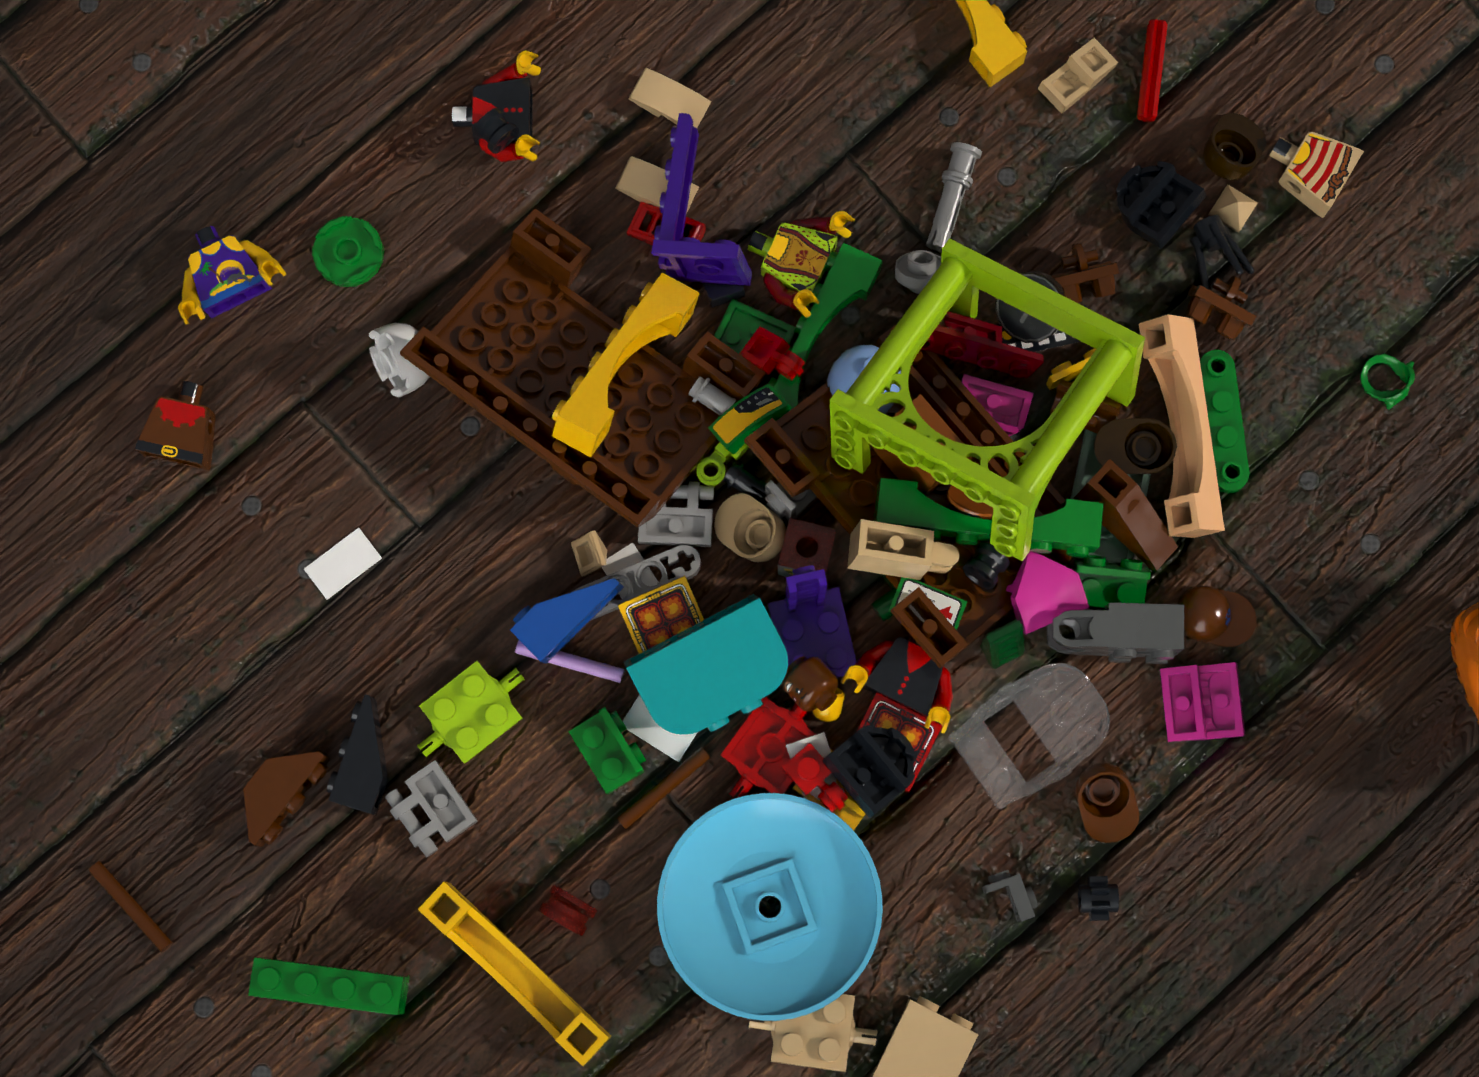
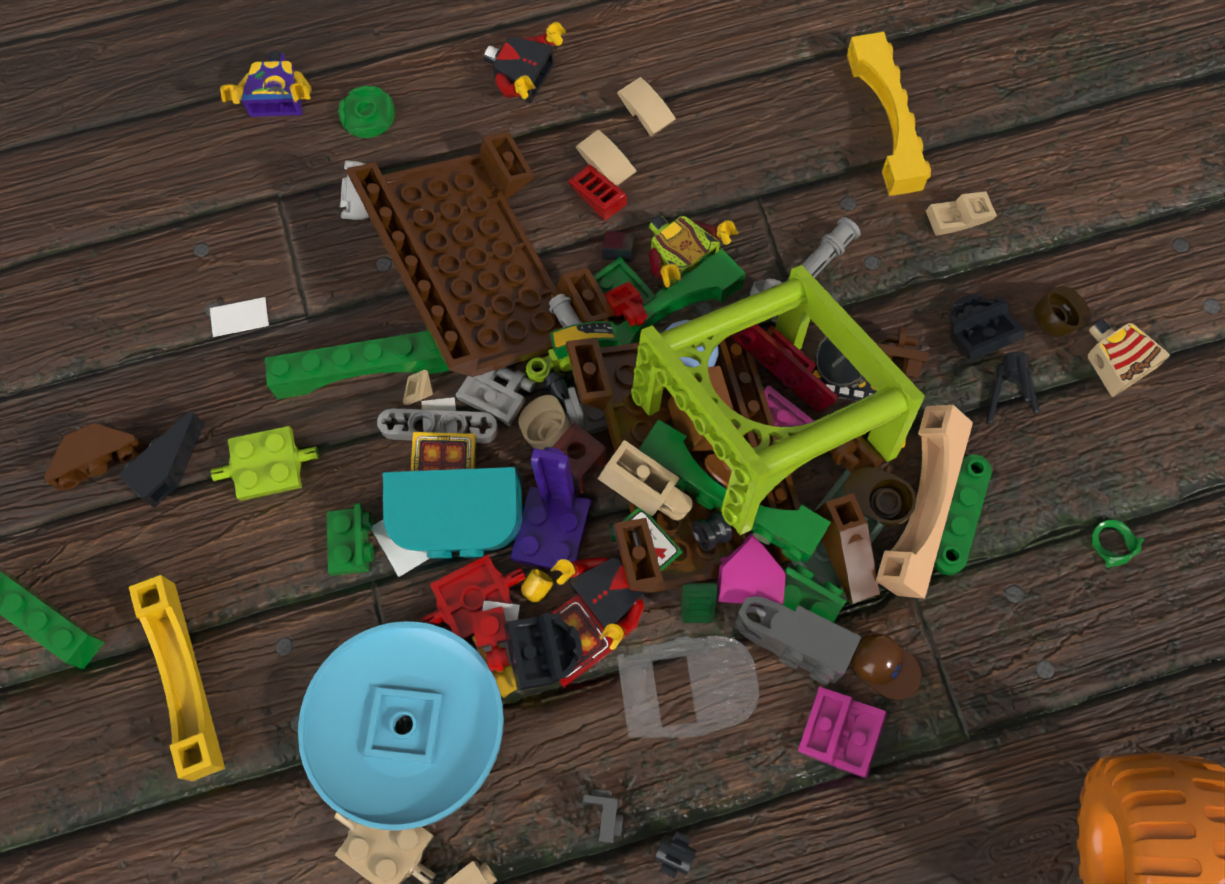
camera: 25 degrees right, 10 degrees down
reddish brown torso [135,381,215,471] -> none
light grey plate [385,760,478,858] -> none
black wheel [473,108,519,154] -> none
blue slope [510,578,624,664] -> none
lavender bar [515,640,625,683] -> none
clear red wheel [538,884,598,937] -> none
yellow arch [552,272,700,458] -> none
reddish brown bar [617,747,711,829] -> none
dark purple bracket [651,113,752,286] -> none
reddish brown head [783,656,839,711] -> none
reddish brown cap [1076,763,1139,843] -> none
red axle [1137,19,1168,122] -> none
reddish brown hips [1185,275,1257,340] -> none
tan slope [1208,184,1258,233] -> none
none -> green arch [265,331,450,399]

